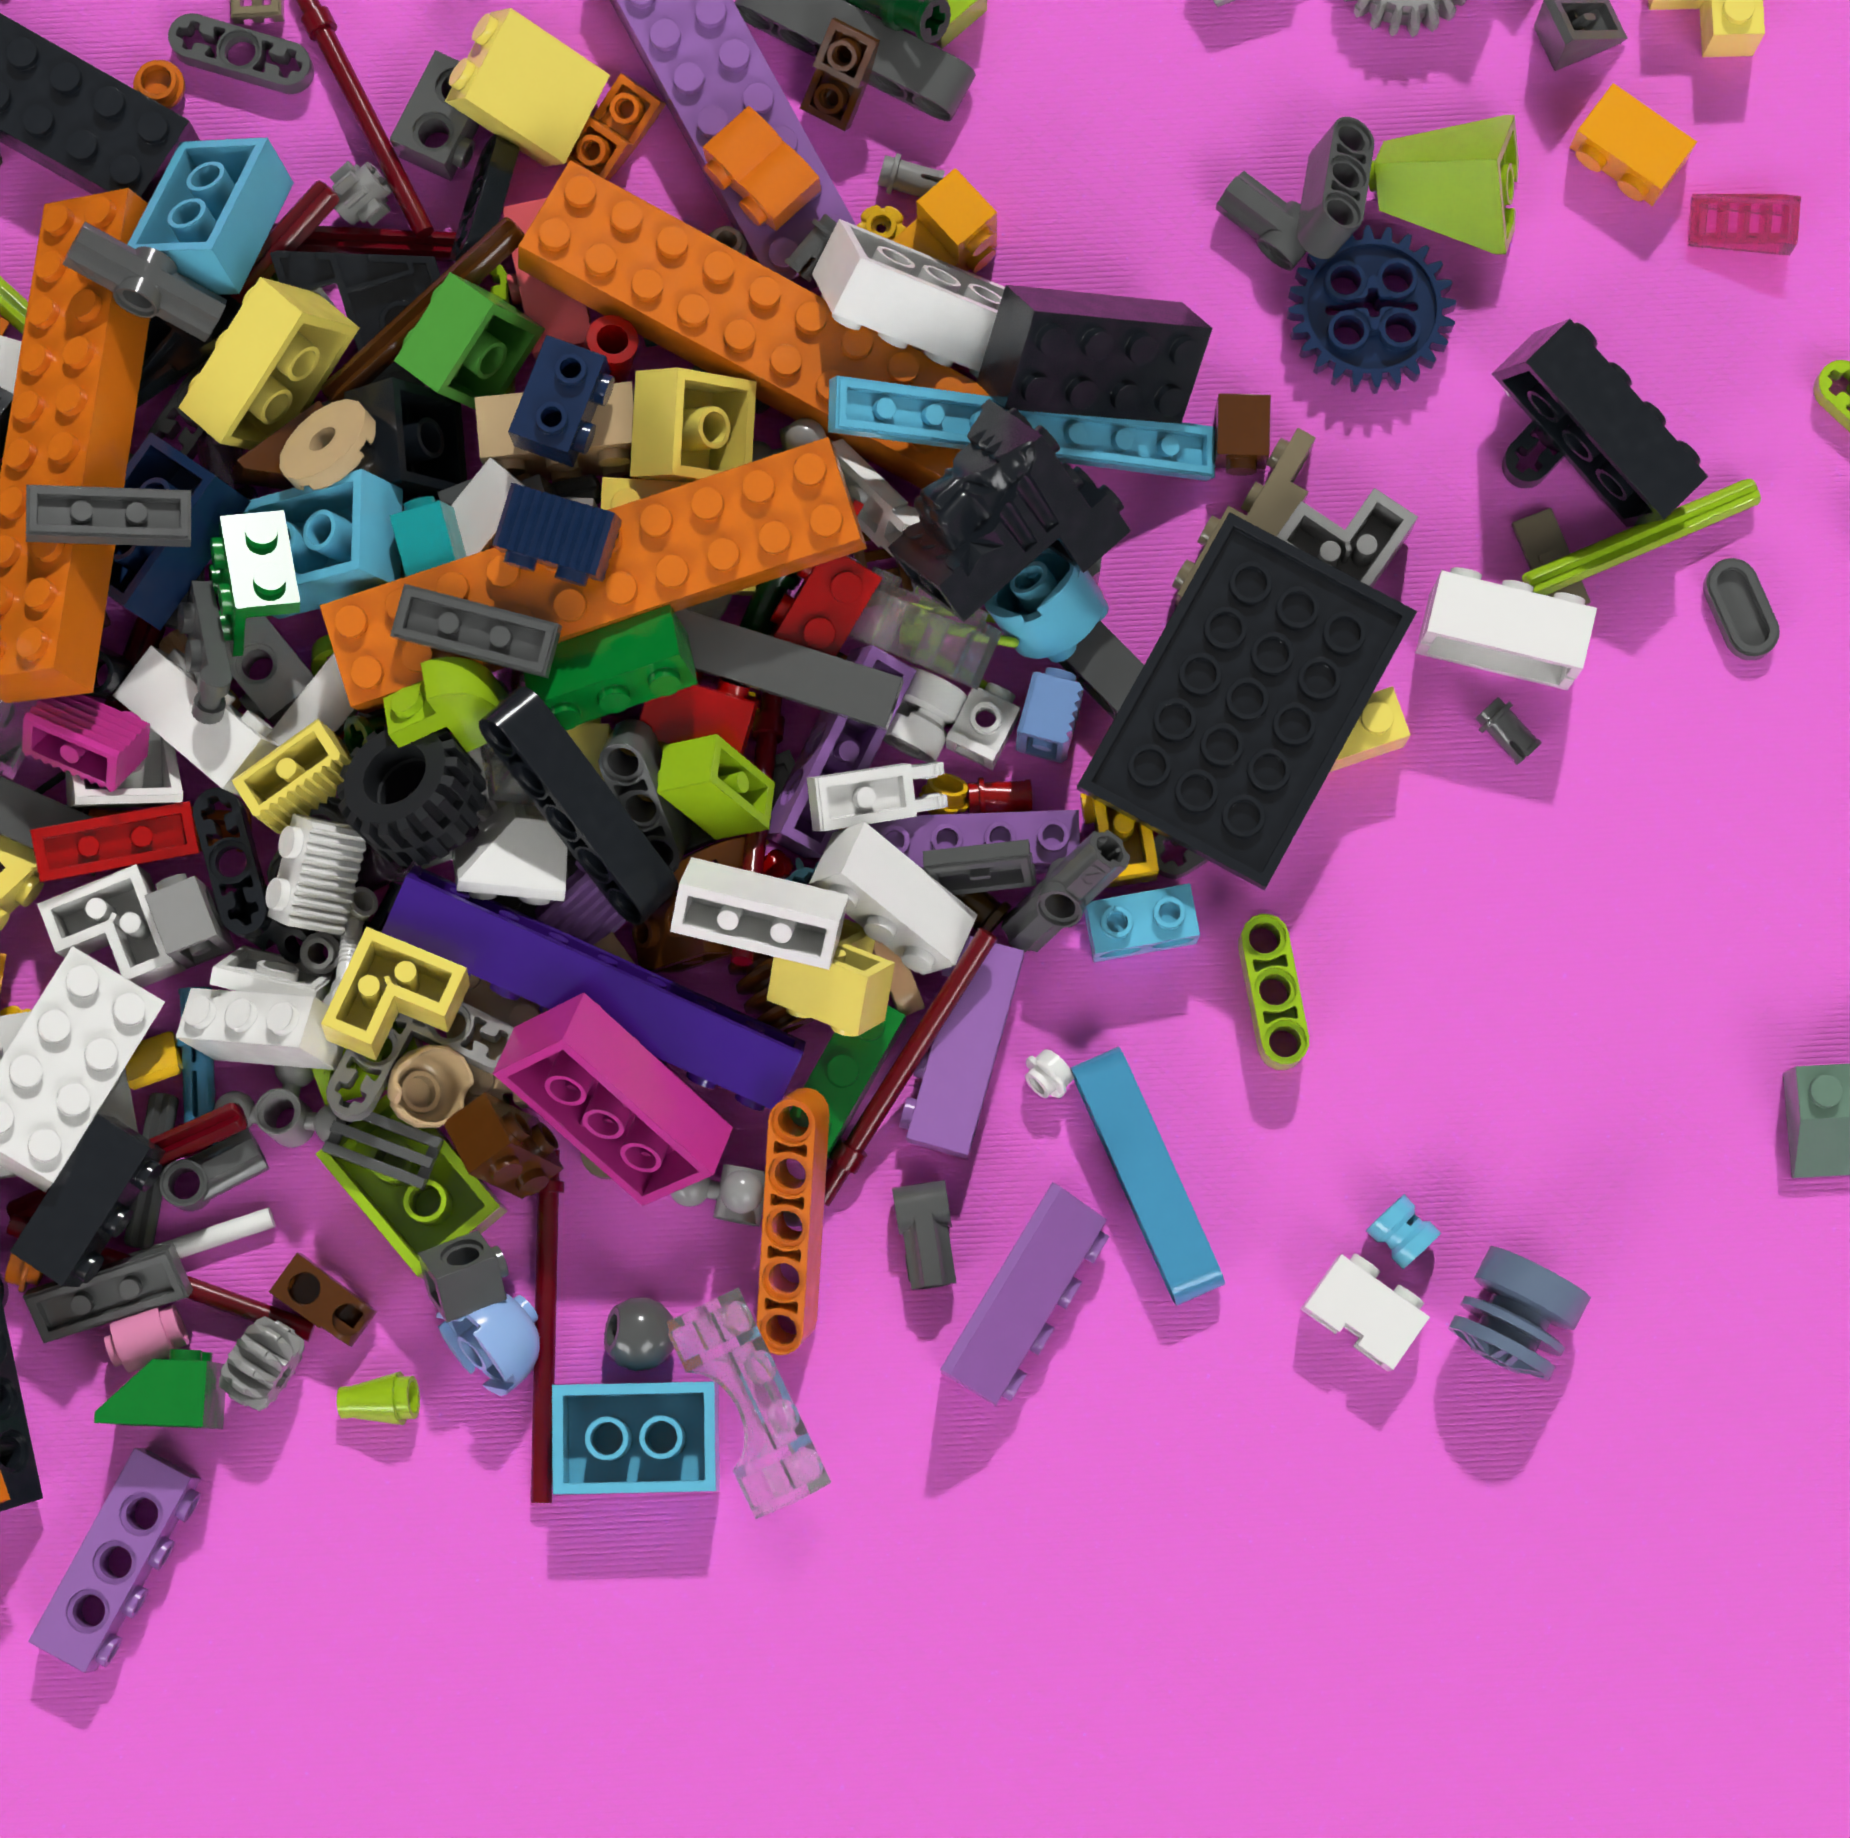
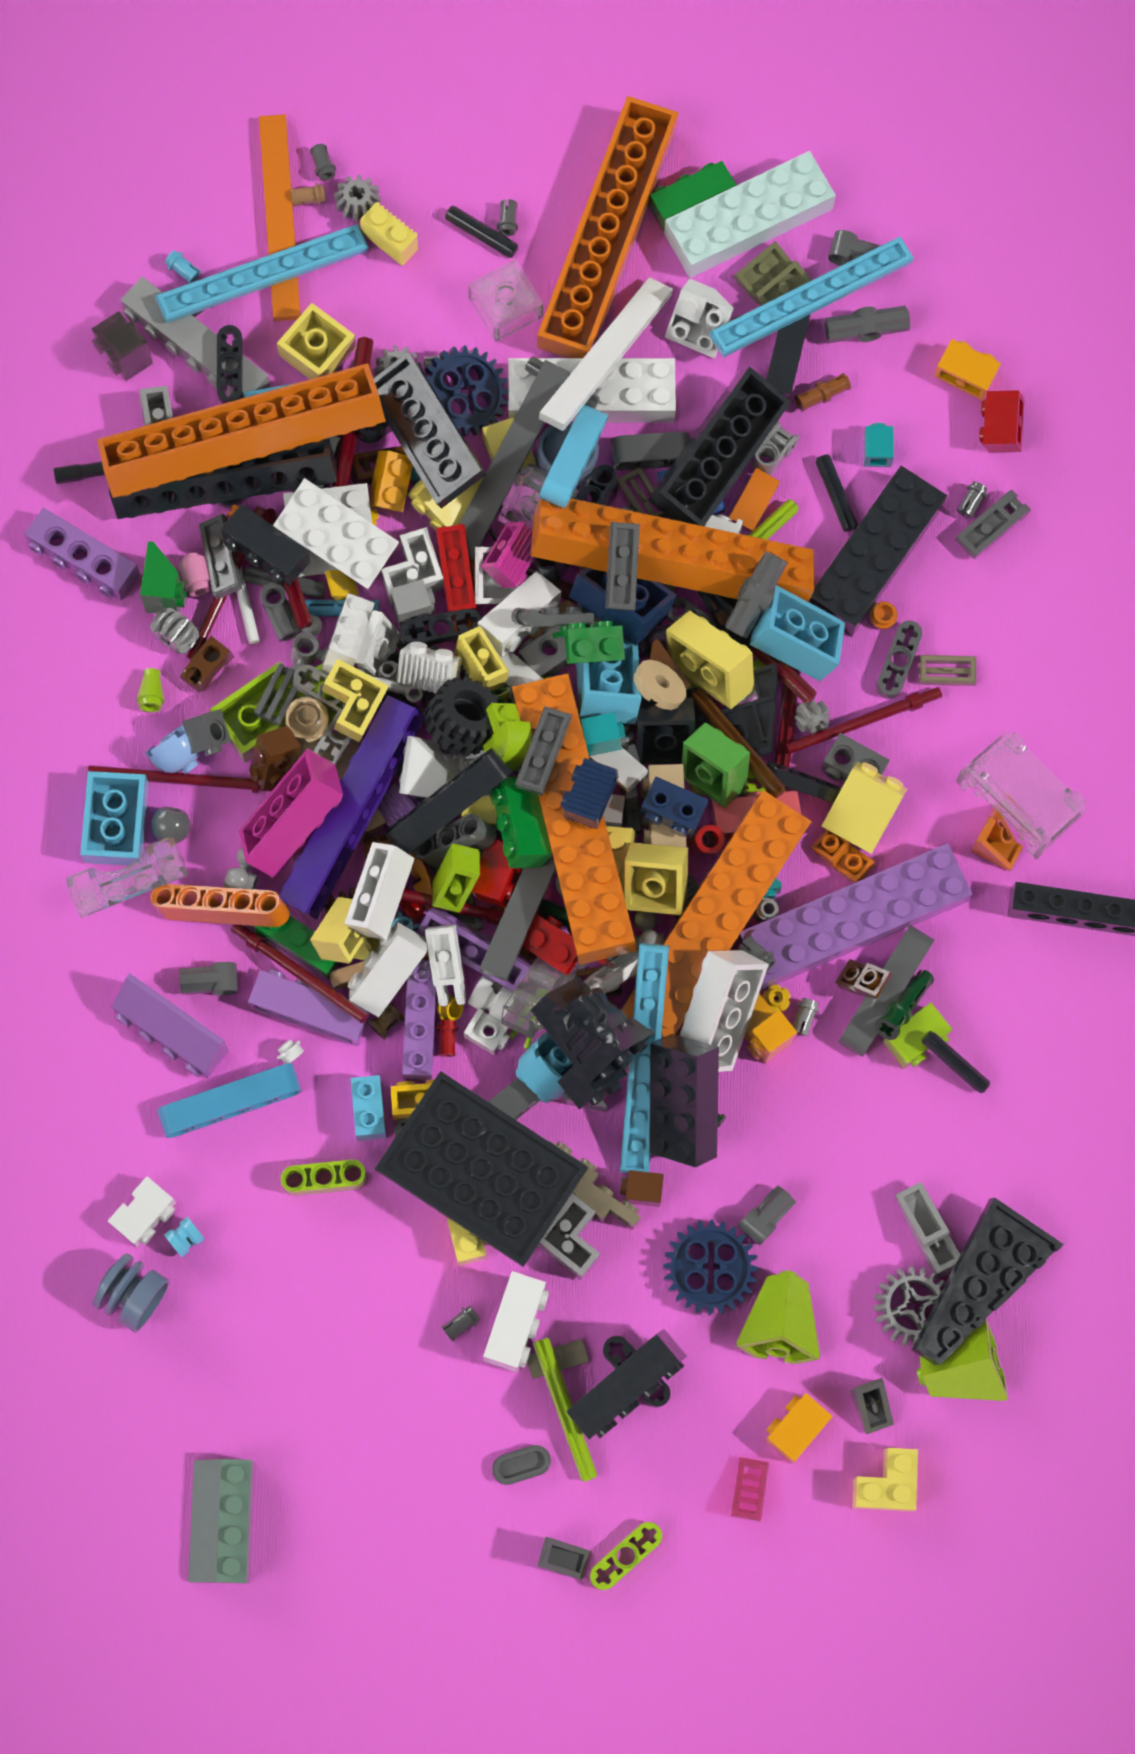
camera: 85 degrees right, 5 degrees down
orange brick [703,106,821,231] -> none
dark grey tile [923,839,1036,895] -> none
dark grey piece [1001,830,1130,953] -> none
medium blue brick [1016,667,1083,763] -> none
dark grey beam [1297,117,1374,259] -> none

